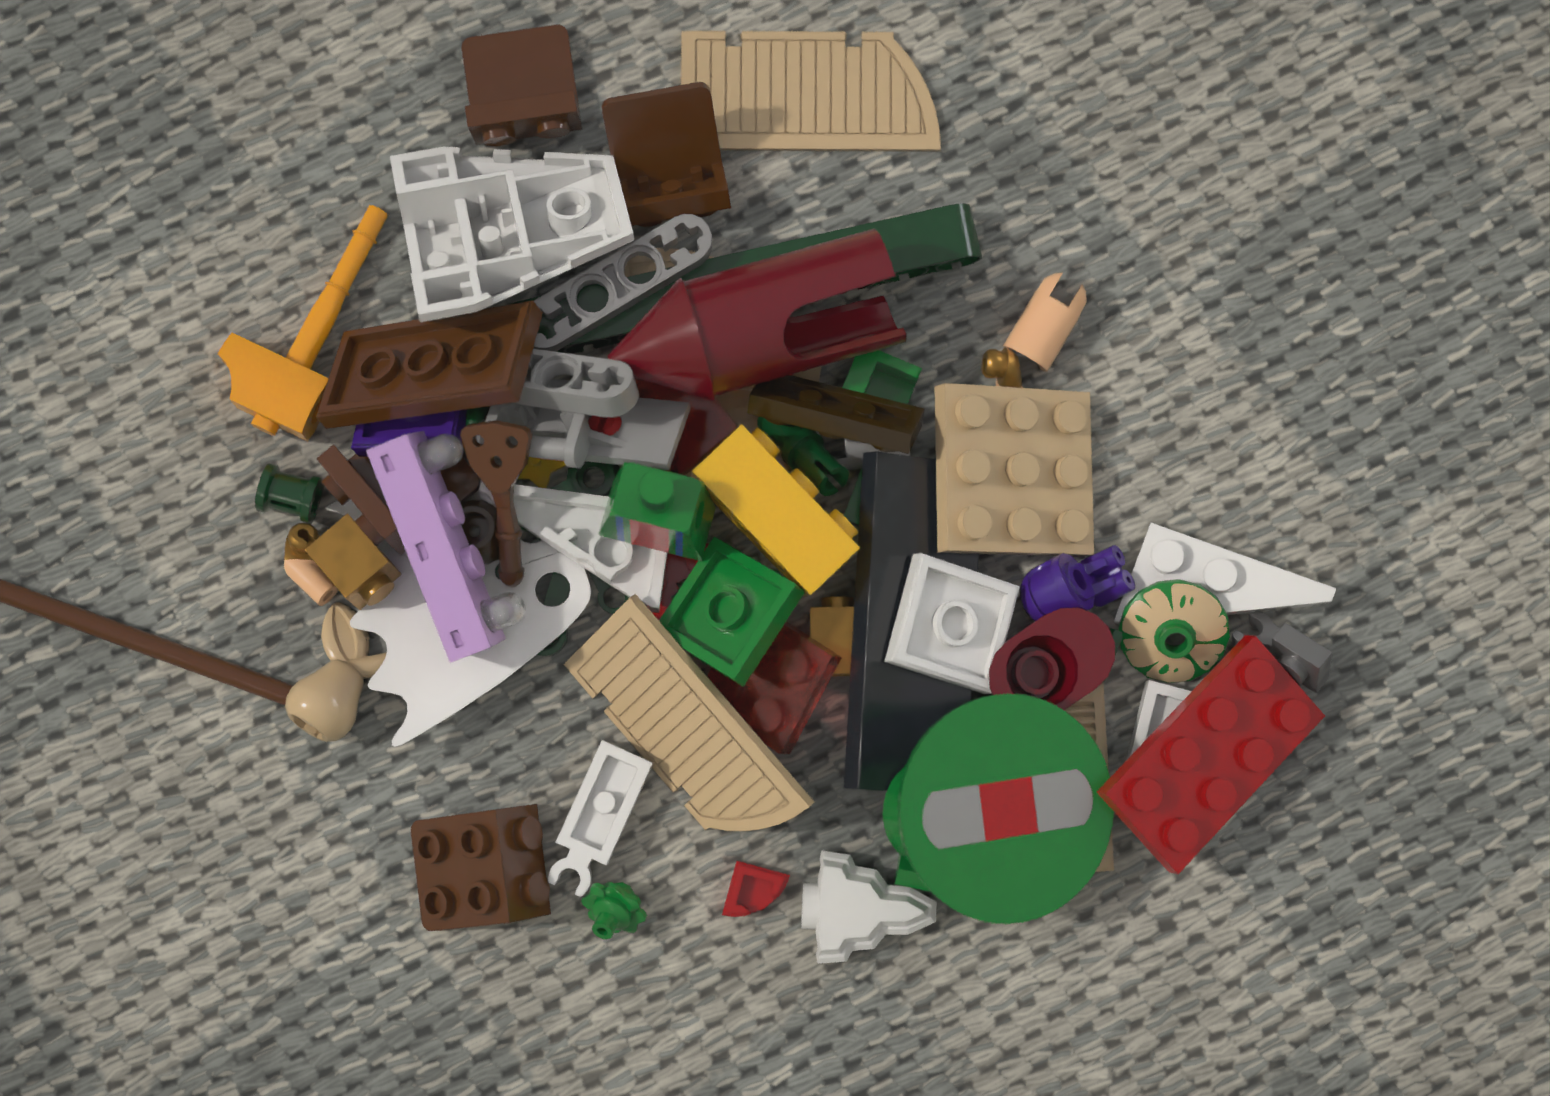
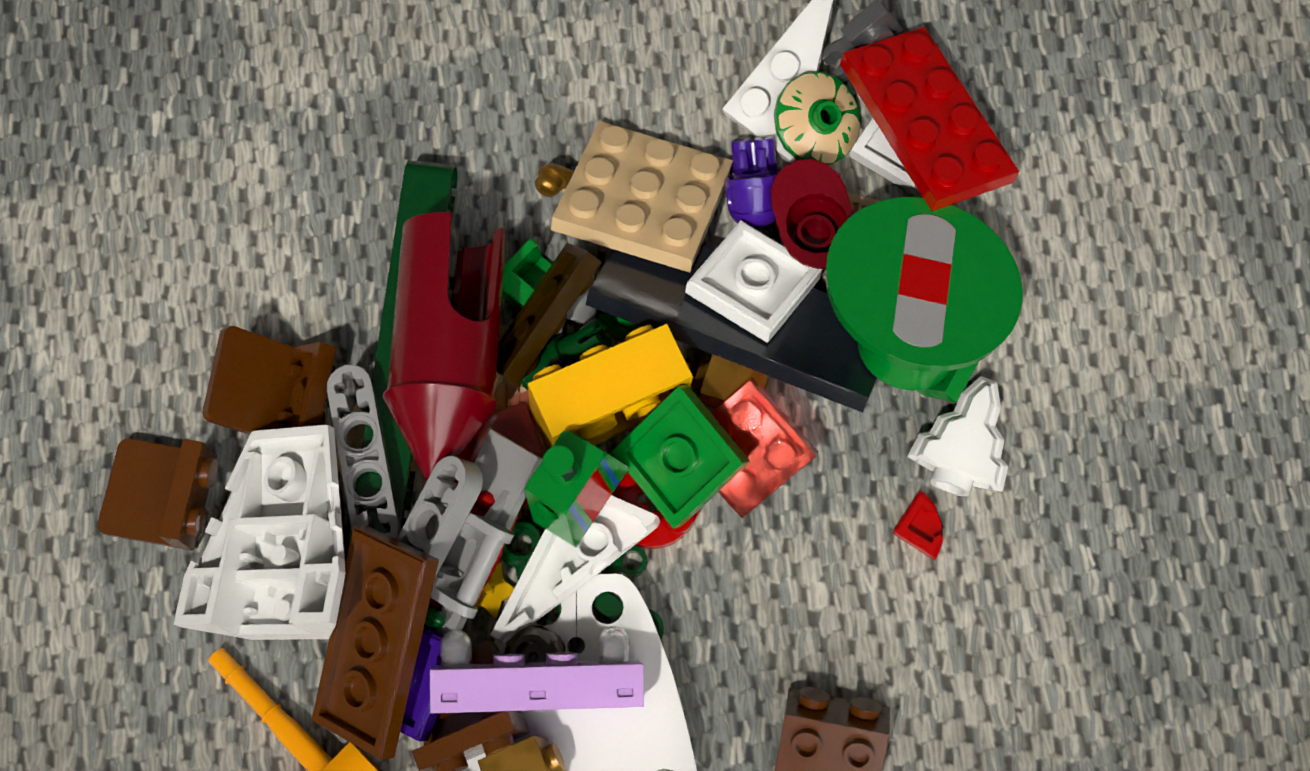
camera: 65 degrees left, 10 degrees down
reddish brown piece [460,420,532,588] -> none
white plate [548,740,654,897] -> none
tan piece [564,594,814,831] -> none
green plant [581,881,647,939] -> none
tan piece [681,31,941,151] -> none
light nougat piece [1003,273,1087,372] -> none

